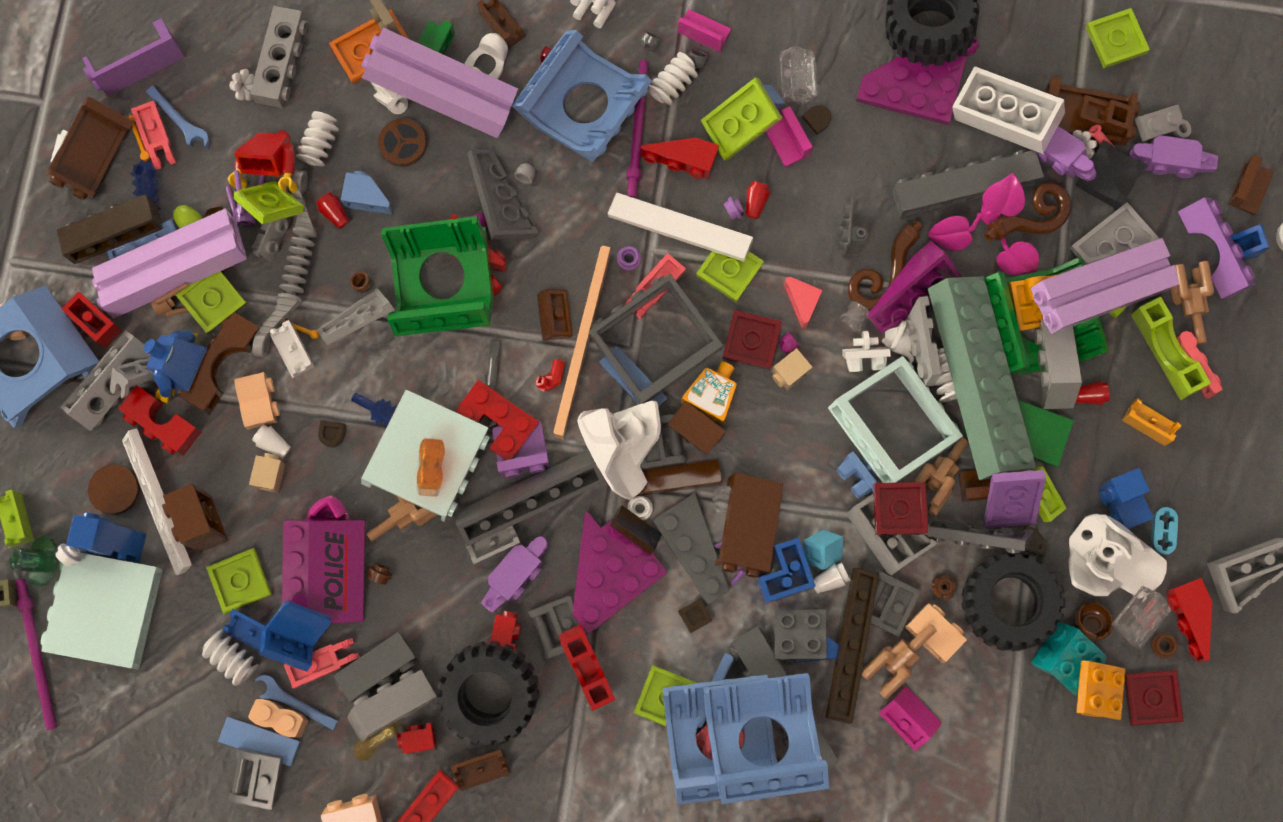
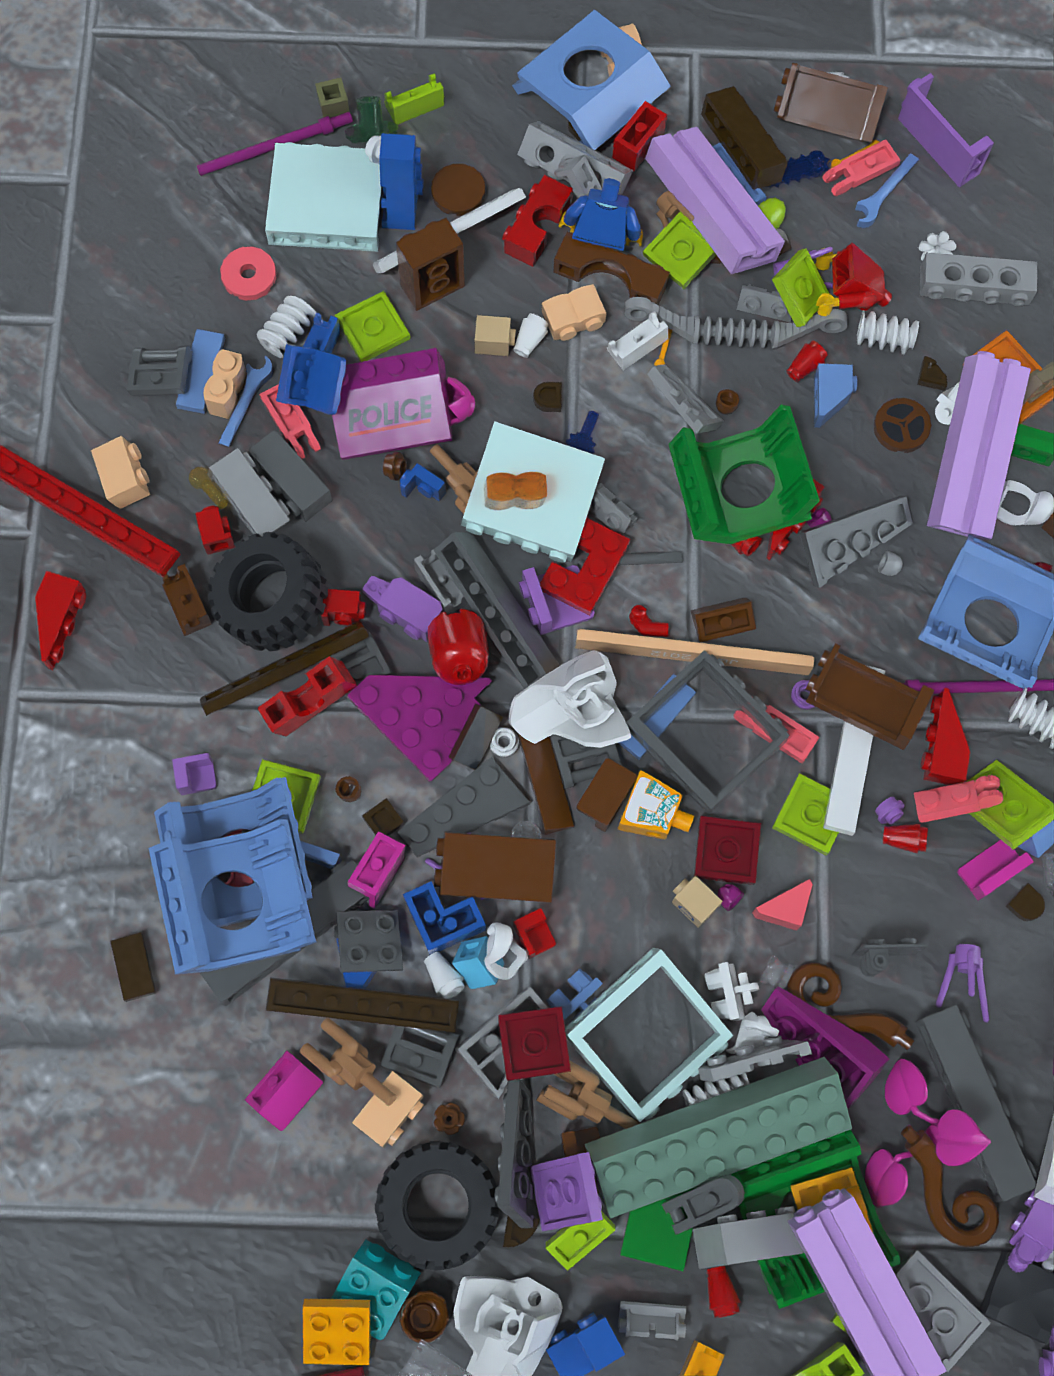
camera: 80 degrees right, 5 degrees down
none -> medium lavender panel [172,753,217,795]
none -> dark brown tile [200,621,369,716]
none -> coral tile [220,246,277,301]
none -> reddish brown hinge [335,776,362,803]
none -> dark pink panel [348,831,405,909]
none -> blue bracket [400,463,446,501]
none -> red cylinder [427,609,489,685]
none -> white piece [484,922,528,980]
none -> red panel [513,908,556,959]
none -> light grey hinge [589,483,638,536]
none -> light grey hinge [618,1301,686,1341]
none -> dark grey plate [662,1175,744,1235]
none -> reddish brown panel [805,643,934,750]
none -> coral hinge [914,775,1004,823]
none -> dark brown tile [917,356,947,391]
none -> medium lavender plant [936,944,989,1022]

